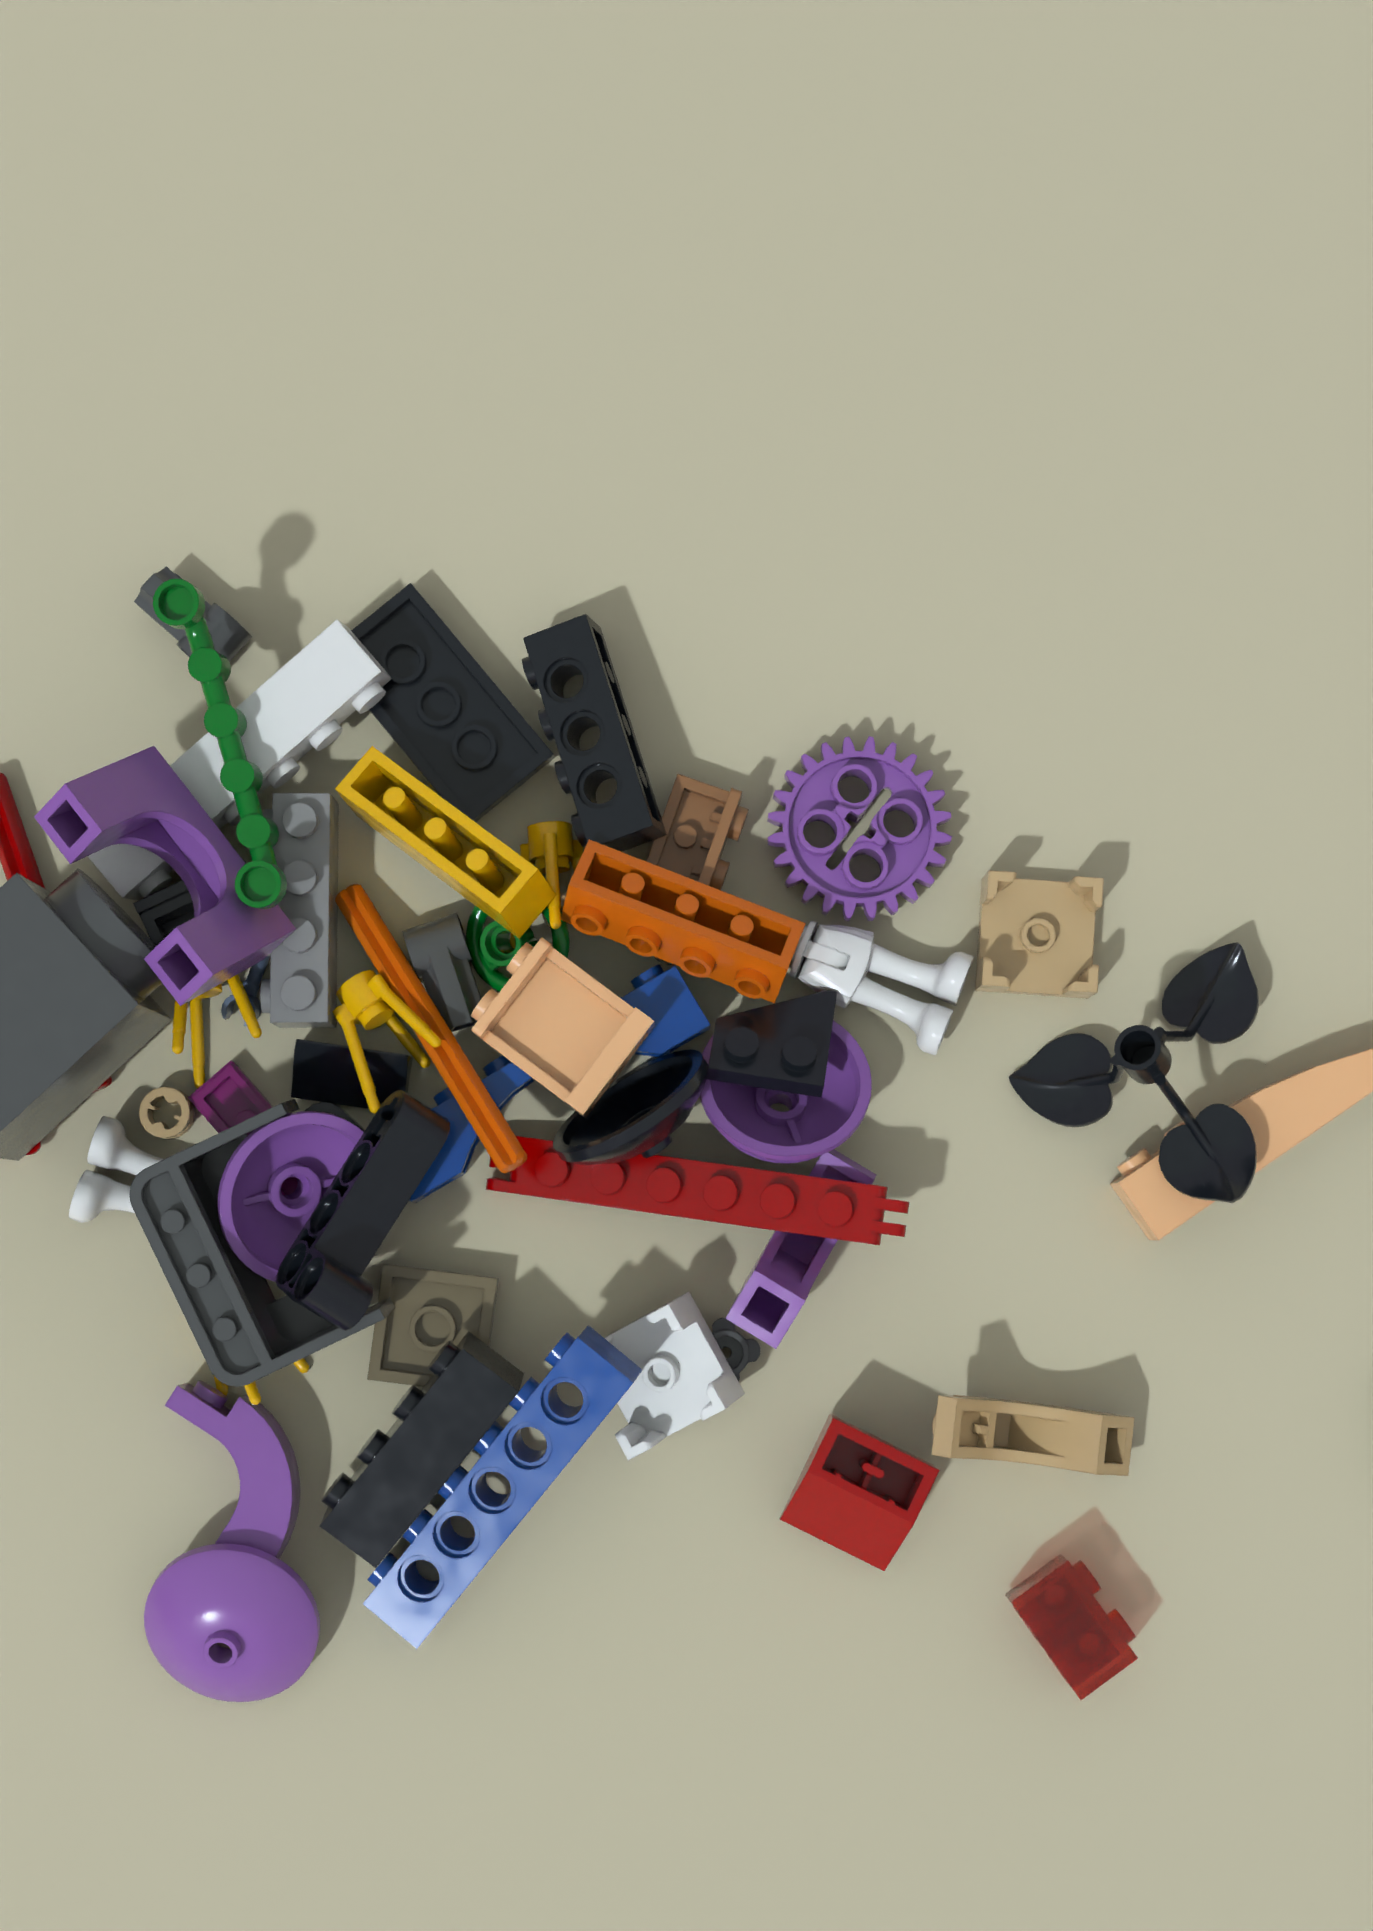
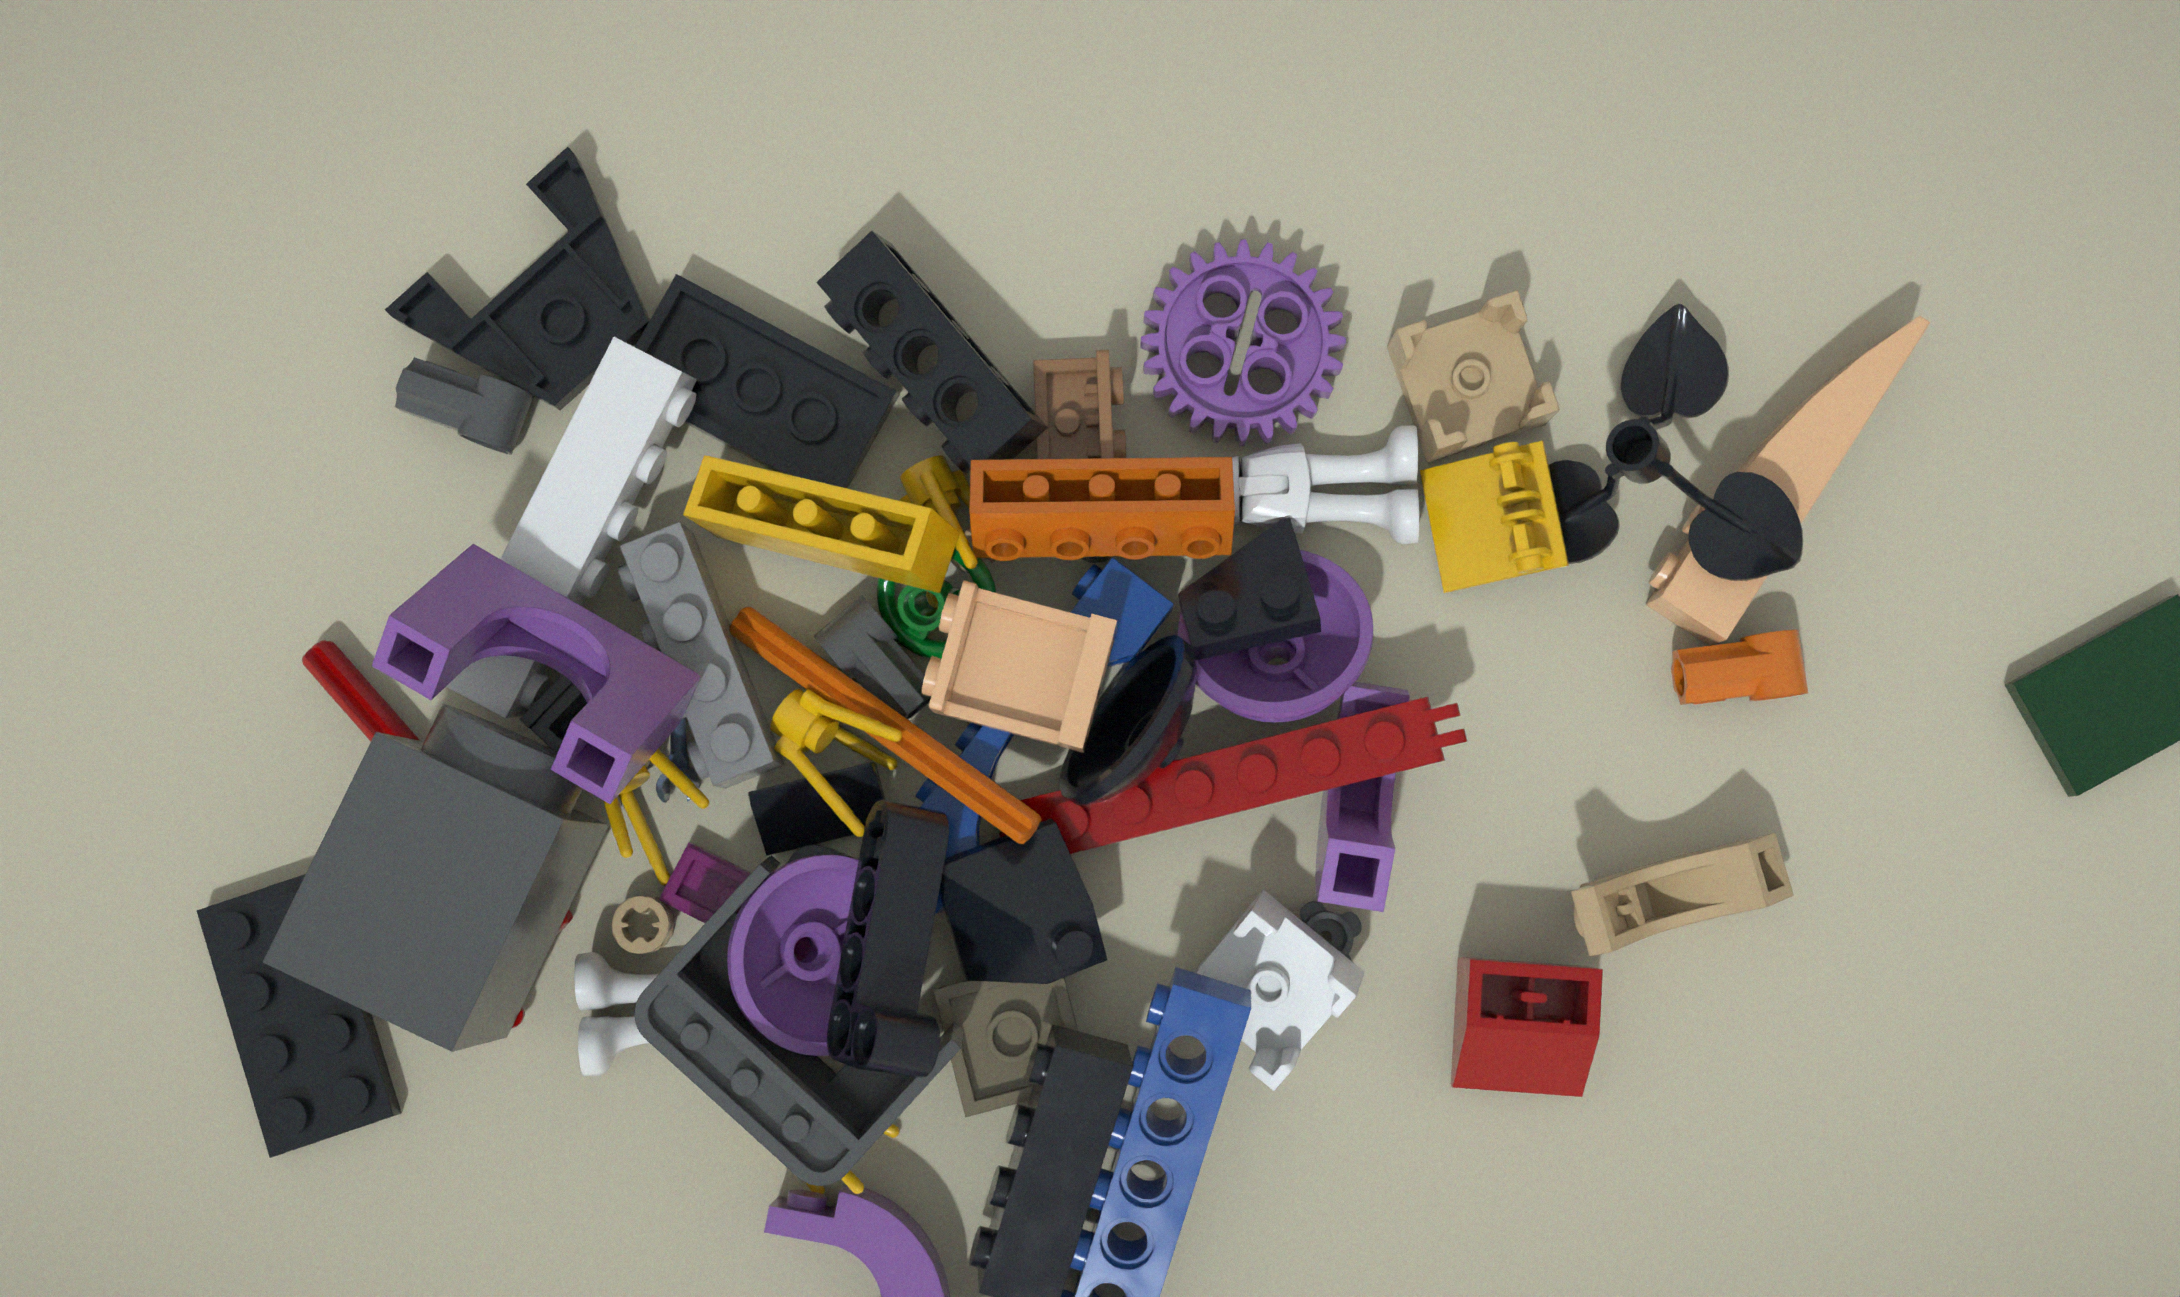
camera: 20 degrees left, 0 degrees up
green bar [153,579,287,909] -> none
clear red brick [1005,1554,1138,1700] -> none
none -> black wing [385,147,650,411]
none -> black slope [939,818,1108,984]
none -> yellow hinge [1420,440,1569,593]
none -> orange piece [1671,629,1809,705]

